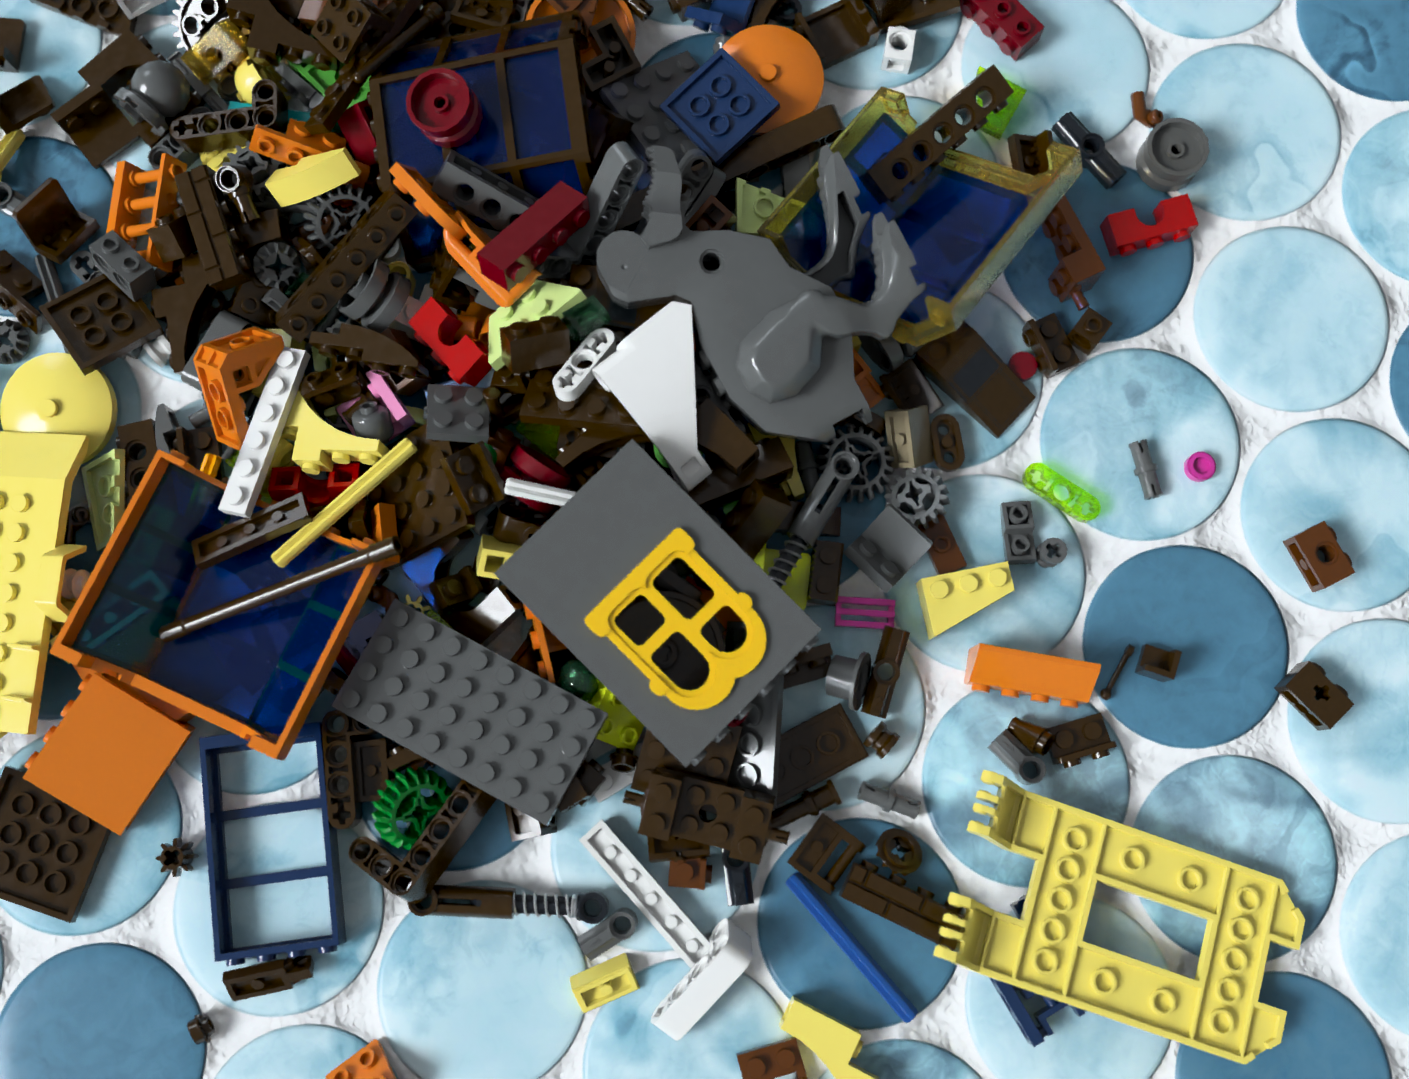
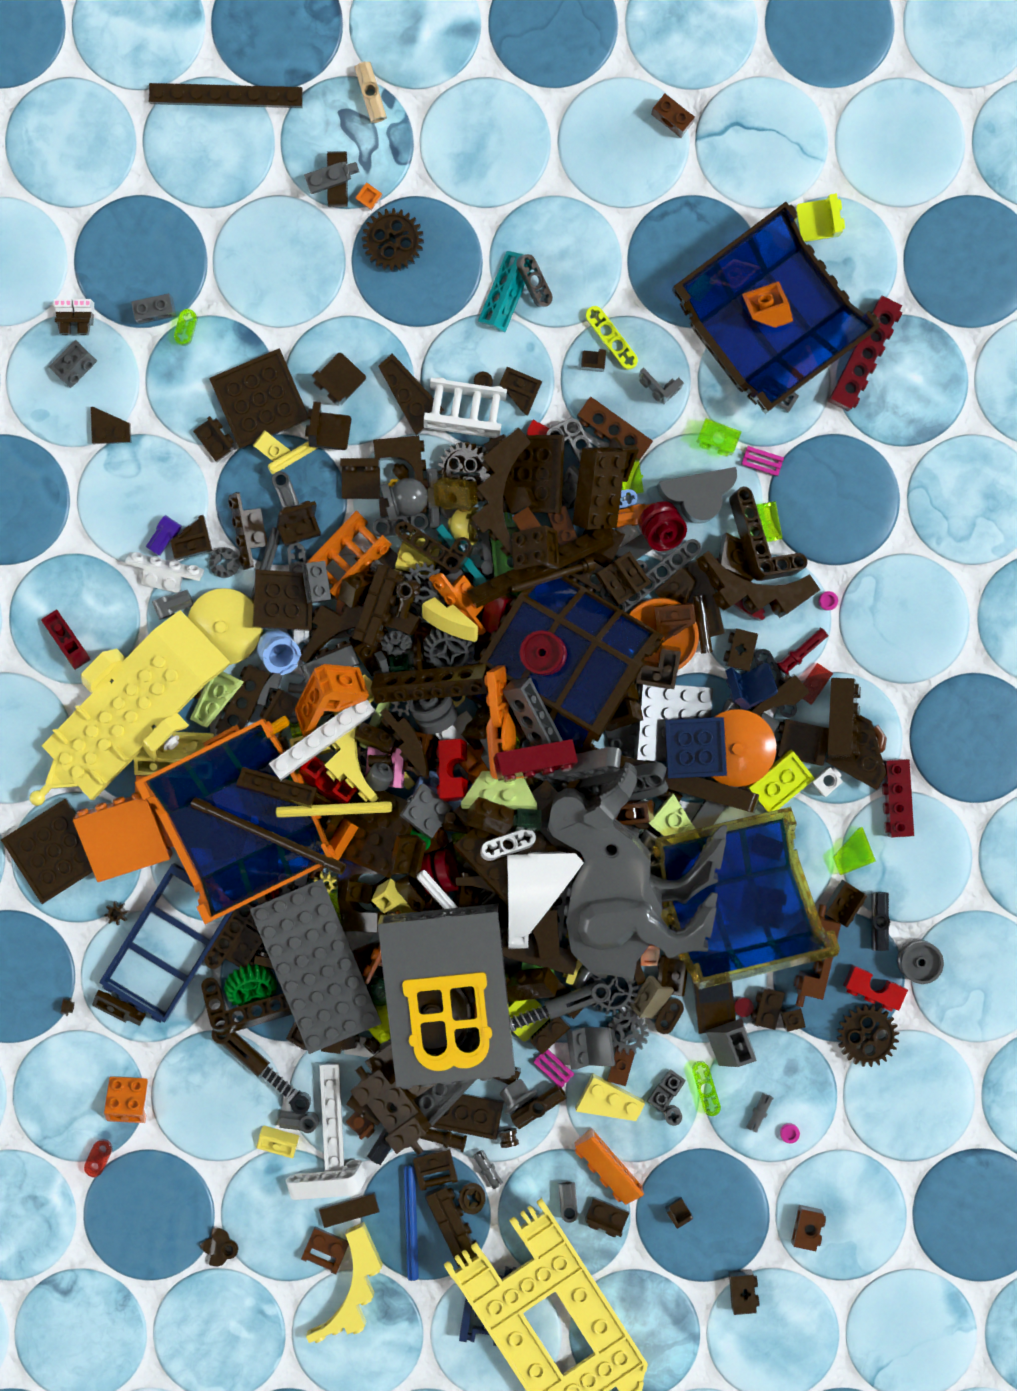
camera: 45 degrees right, 10 degrees up
dark brown brick [859,64,1014,205] -> none
dark brown cone [1007,717,1055,756] -> none
dark brown hinge [1100,644,1135,700] -> none
reddish brown arm [1130,91,1164,128] -> none
none -> light blue tile [257,629,301,675]
none -> dark brown tile [319,1192,380,1228]
none -> dark grey slope [706,1018,757,1067]
none -> neon yellow plate [747,750,815,815]
none -> dark brown gear [836,1004,900,1067]

